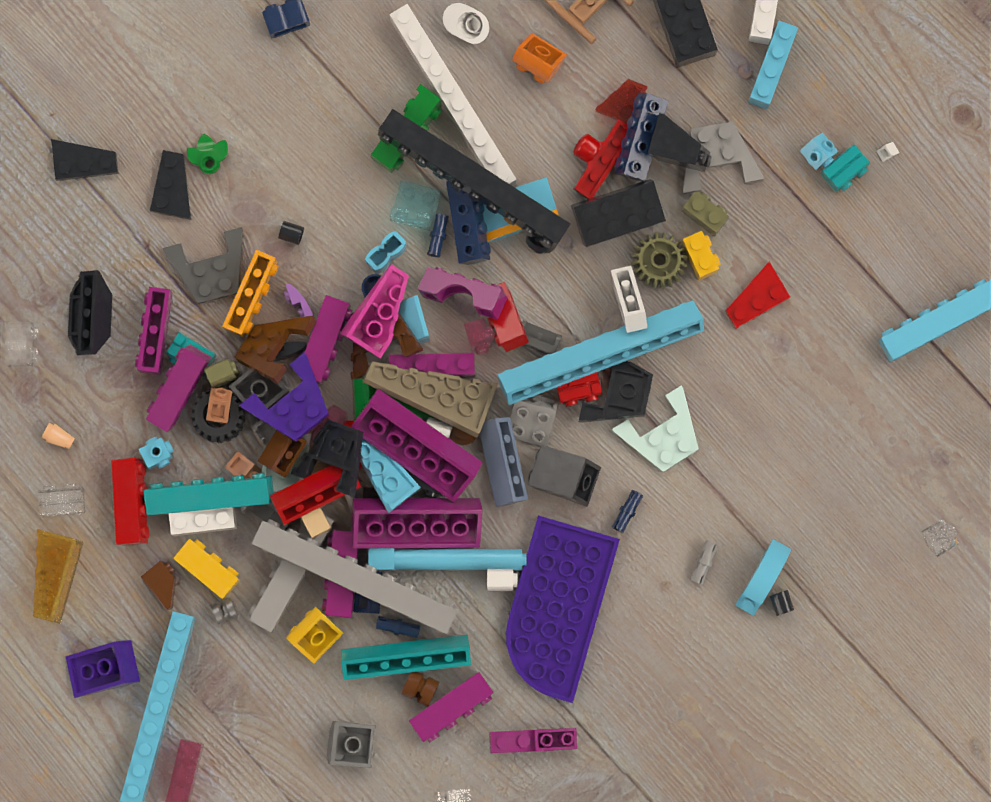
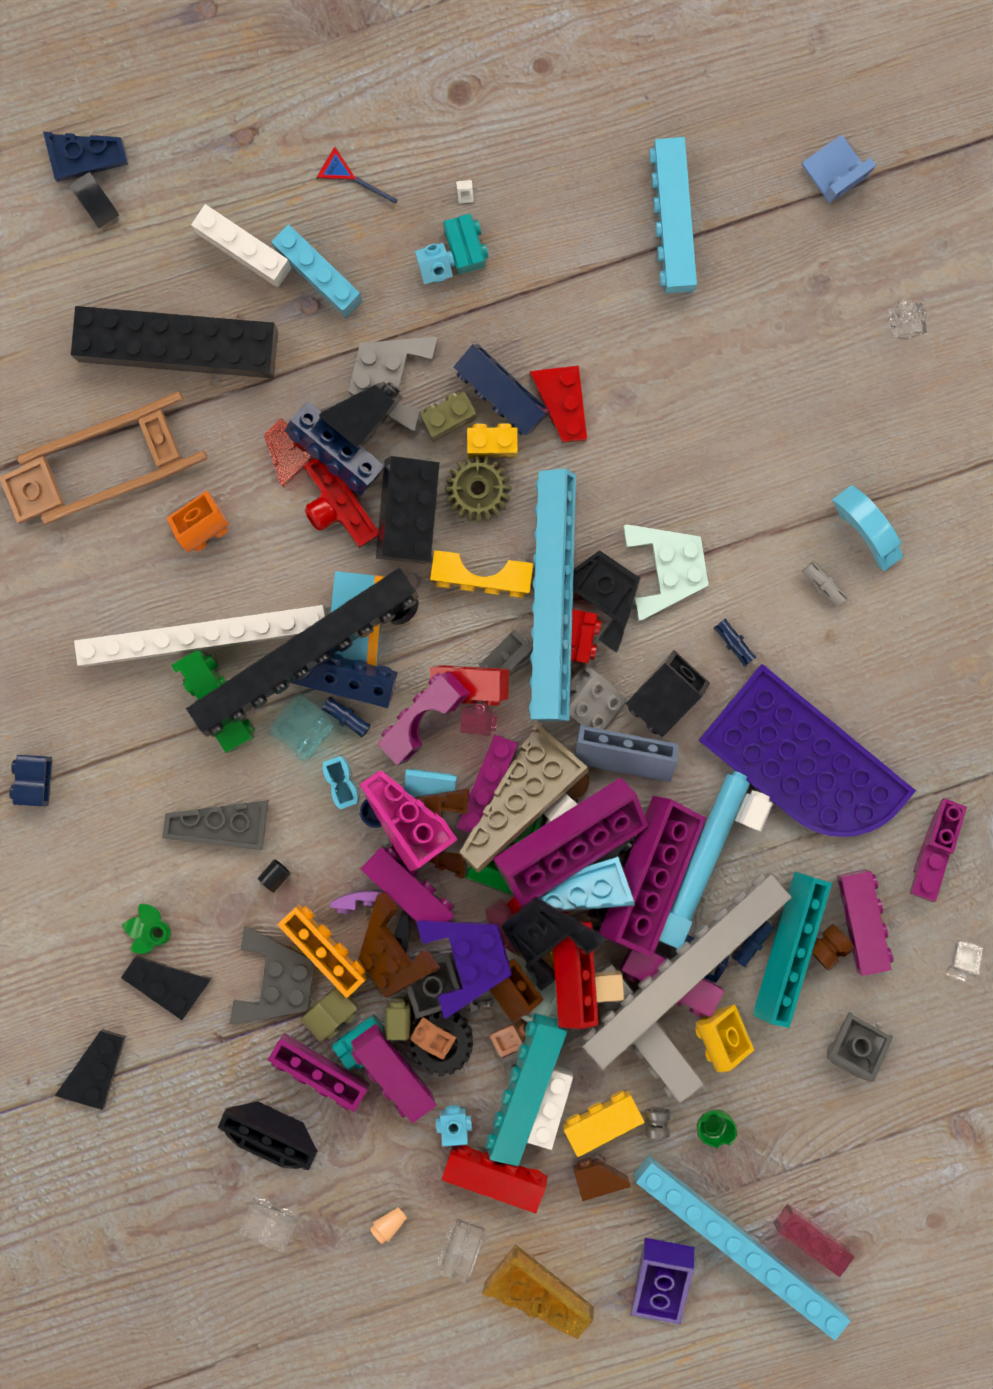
camera: 70 degrees left, 5 degrees up
white piece [443,3,489,44] -> none
white brick [611,266,648,333] -> none
black beam [770,590,794,616] -> none
none -> dark grey wing [162,800,269,850]
none -> olive brick [300,986,359,1042]
none -> piece [316,146,397,204]
none -> yellow arch [430,550,533,599]
none -> dark blue brick [453,344,550,435]
none -> green hair [696,1109,737,1149]

